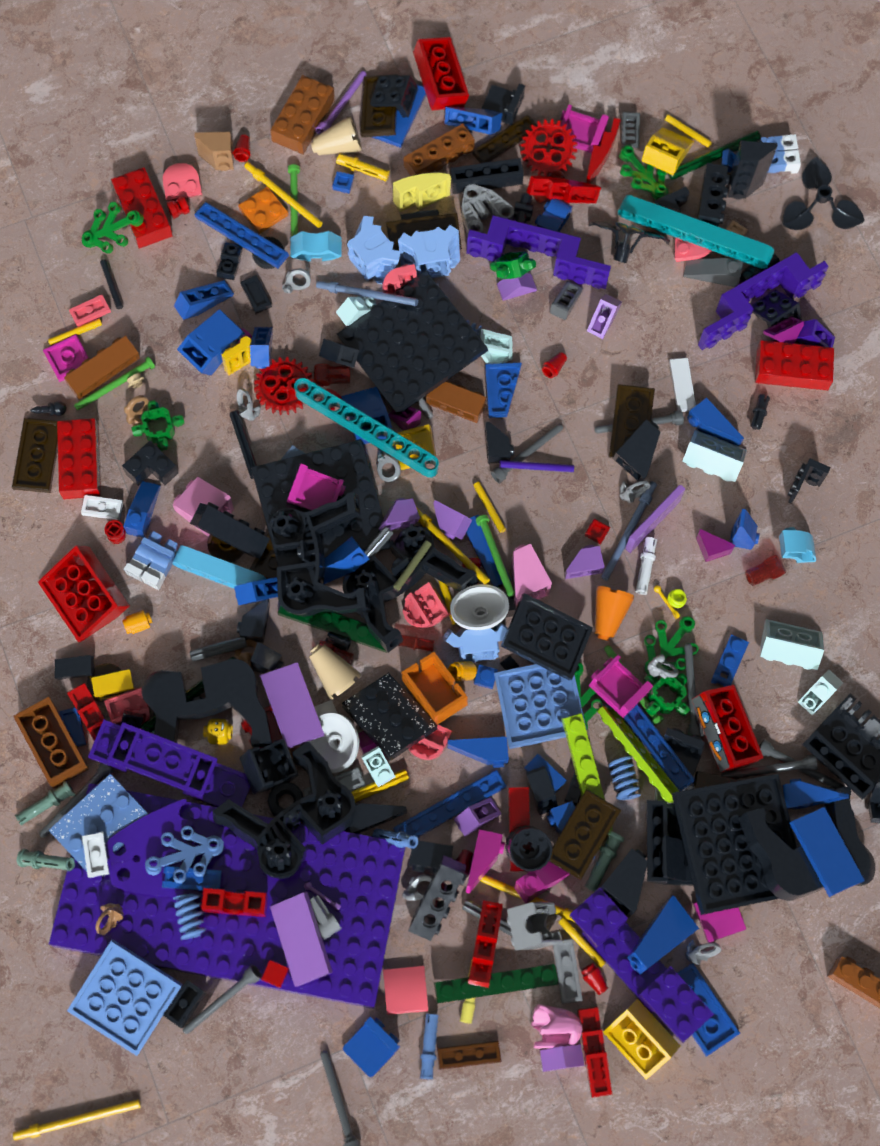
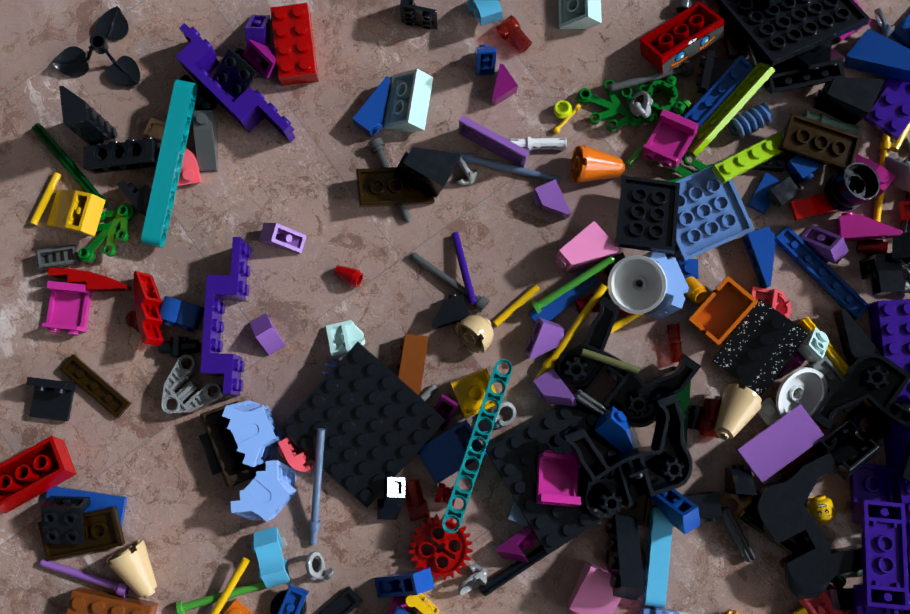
camera: 100 degrees left, 10 degrees up
blue plate [332,171,354,194] -> none
yellow pin [336,153,390,182] -> none
light aqua slope [336,296,377,326] -> none
medium blue pin [372,828,418,849] -> none
light yellow slope [393,173,451,212] -> none
coral slope [403,582,451,628] -> none
dark orange brick [404,124,475,176] -> none
blue slope [445,106,502,135] -> none
black brick [450,158,524,194] -> none
blue wing [485,363,522,418] -> none
green piece [490,251,536,279] -> none
red gear [520,119,578,177] -> none
dark grey slope [550,281,583,320] -> none
red tile [584,519,611,545] -> none
black plant [589,222,670,263] -> none
white tile [669,358,696,412] -> none
blue plate [710,634,749,687] -> none
blue plate [721,149,736,173] -> none
black axle [750,394,770,430] -> none
hips [760,134,801,174] -> none
none -> tan cylinder [455,315,494,353]
none -> magenta slope [496,526,537,563]

